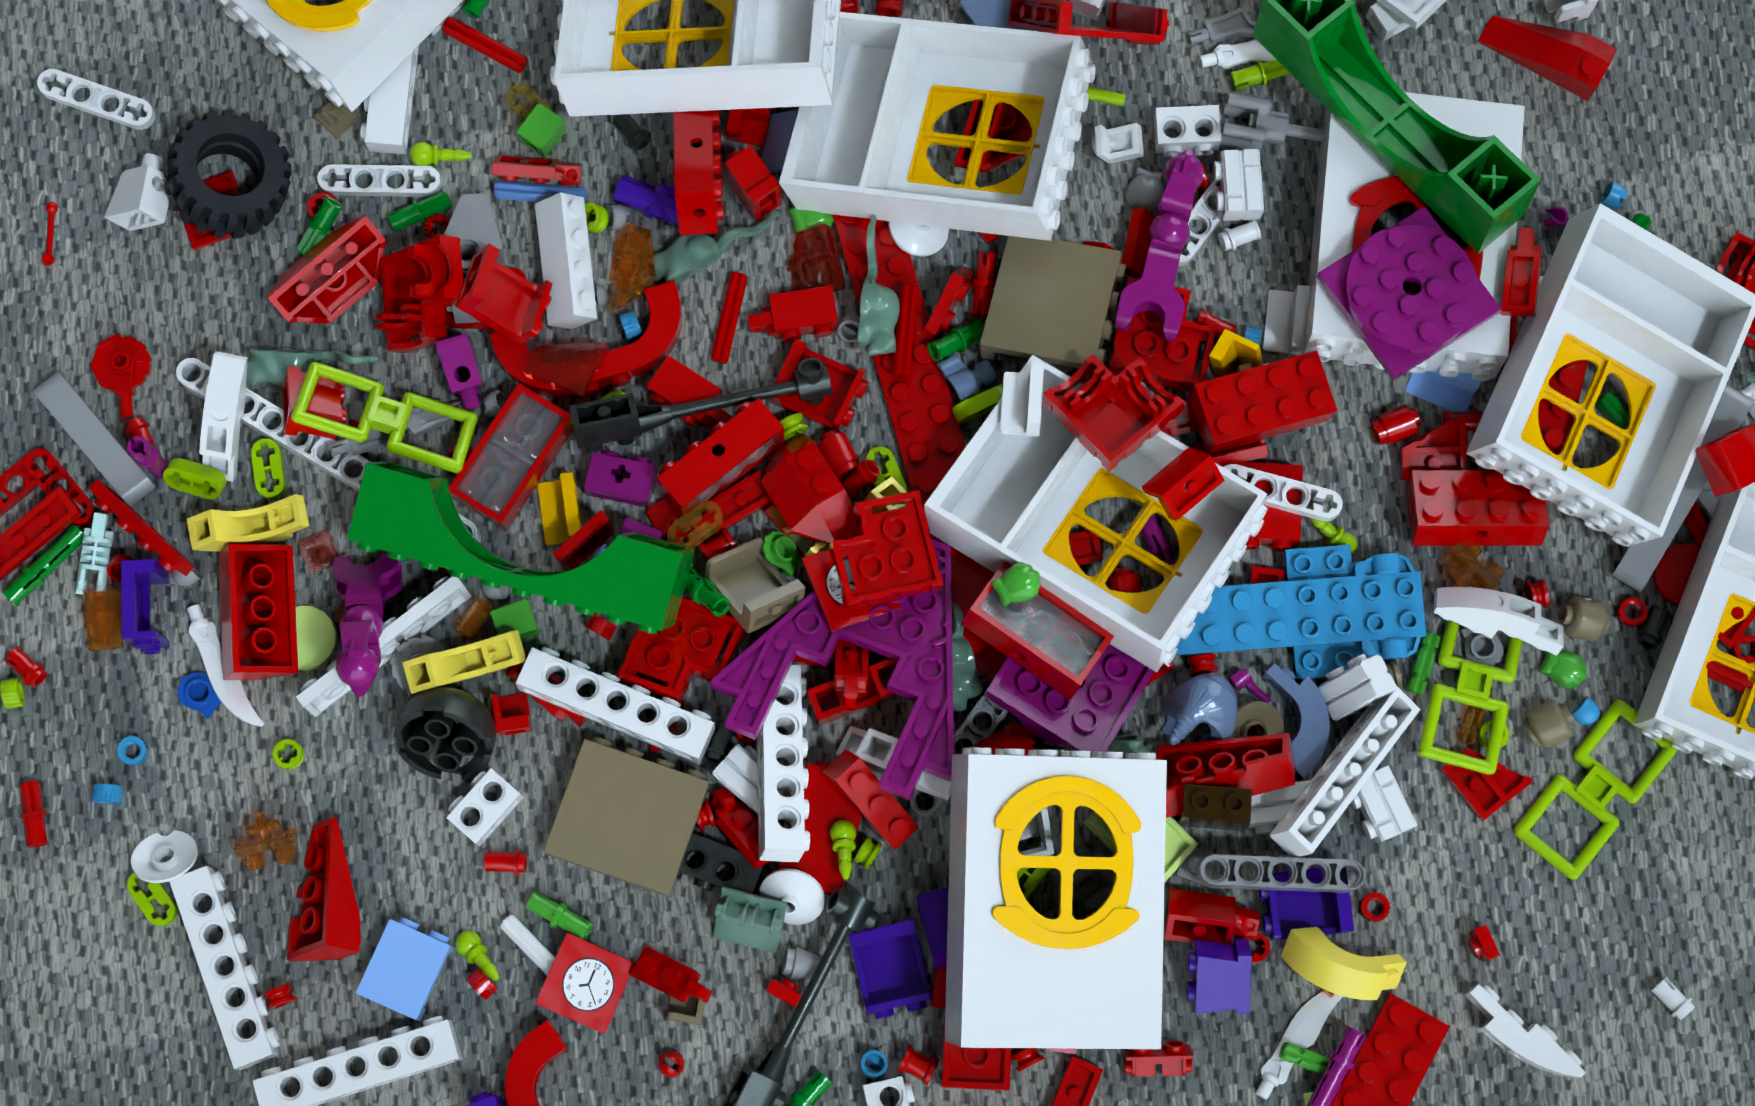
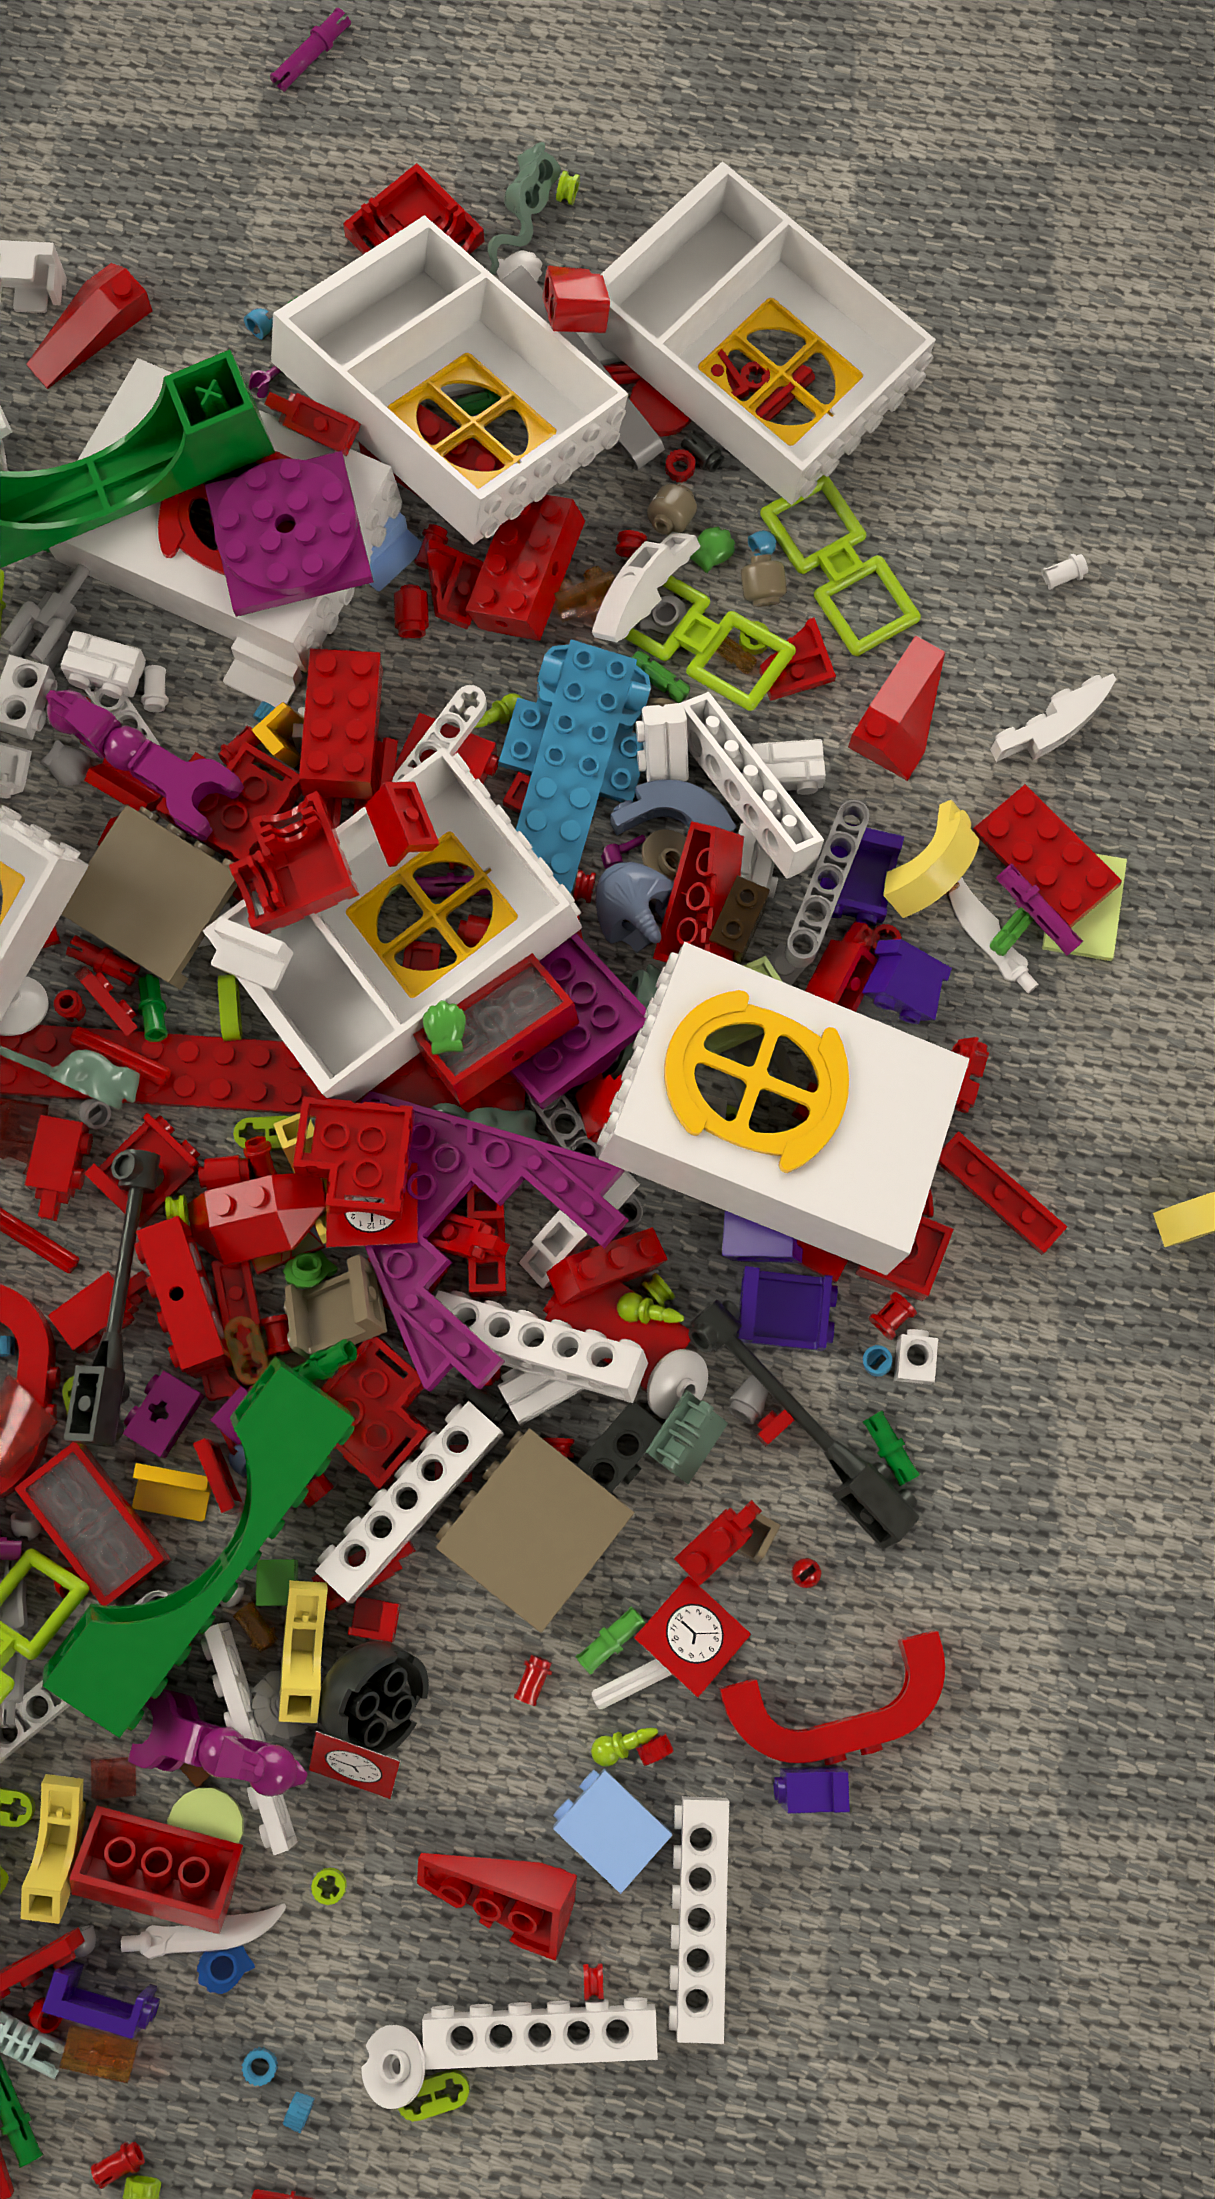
camera: 75 degrees left, 0 degrees up
clear orange hips [234,813,298,871] -> none
white brick [446,768,524,847] -> none
red hinge [710,787,771,868] -> none
sand blue piece [937,354,998,404] -> none
red axle [1359,892,1391,923] -> none
red plate [1467,925,1501,963] -> none
none -> red pin [53,990,86,1022]
none -> red sticker [309,1731,400,1799]
none -> red wedge [848,635,945,781]

